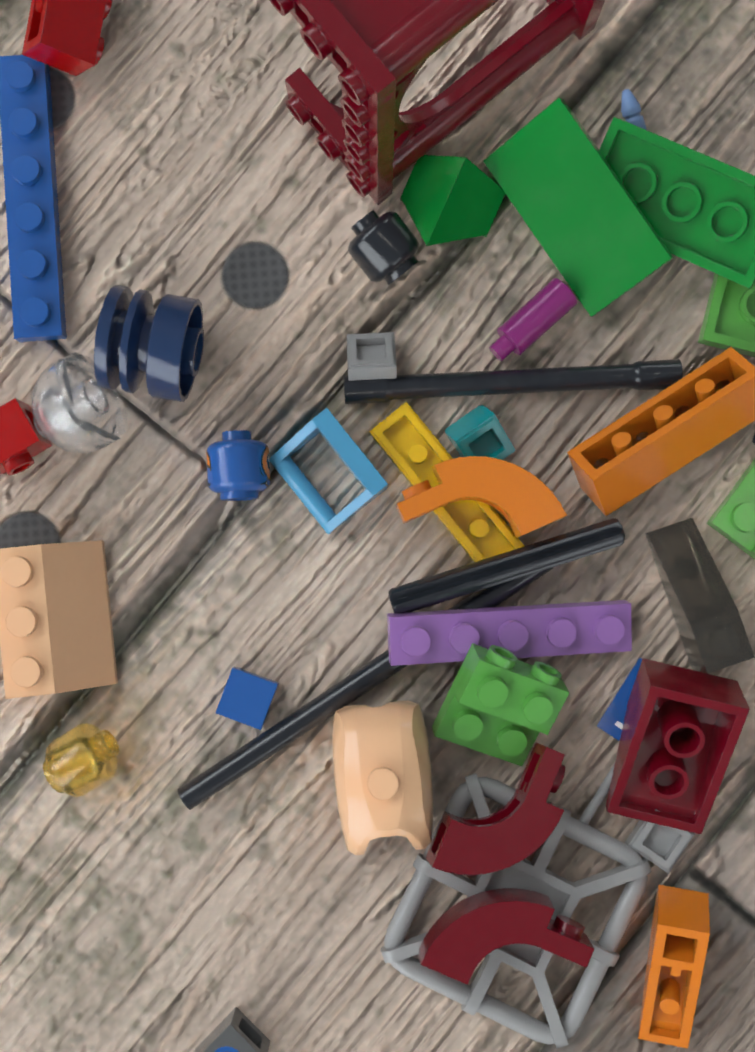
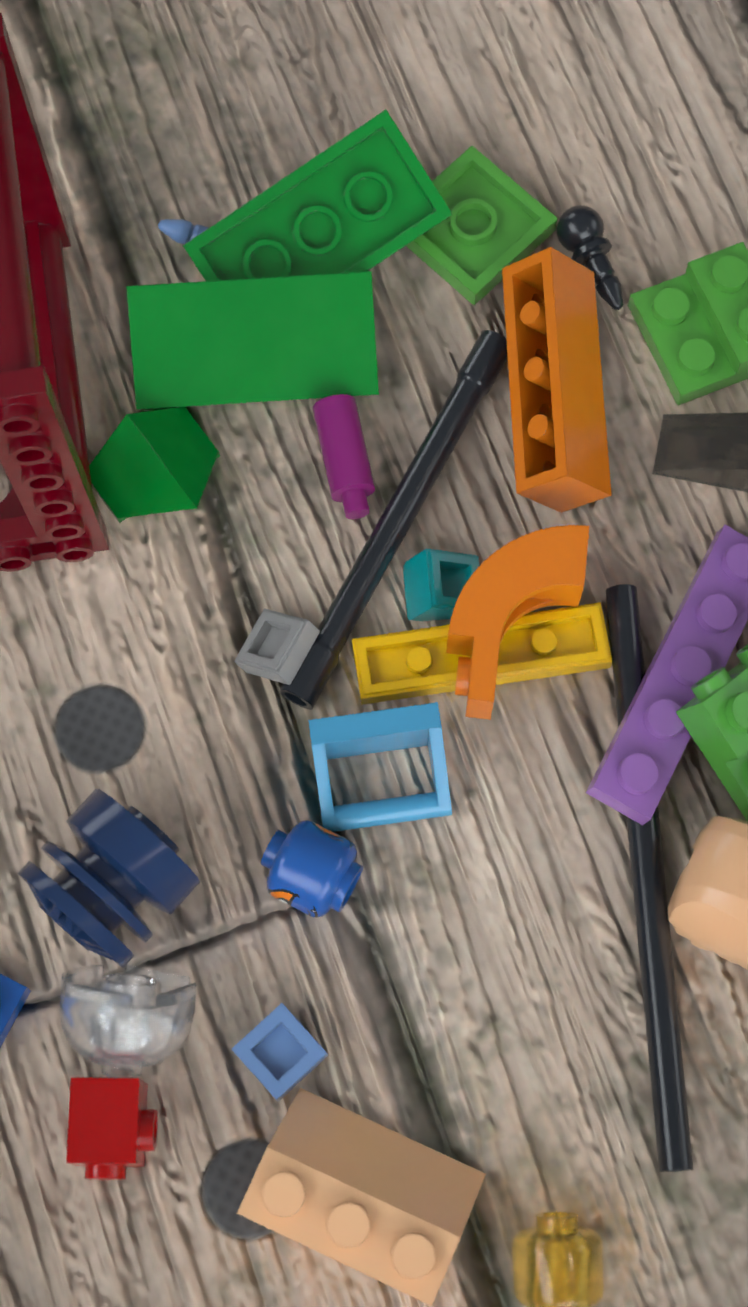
camera: 60 degrees left, 15 degrees down
blue tile [215,666,279,730] -> none
black head [348,210,419,285] -> none
black axle [388,518,625,613] -> none
none -> medium blue plate [232,1003,328,1102]

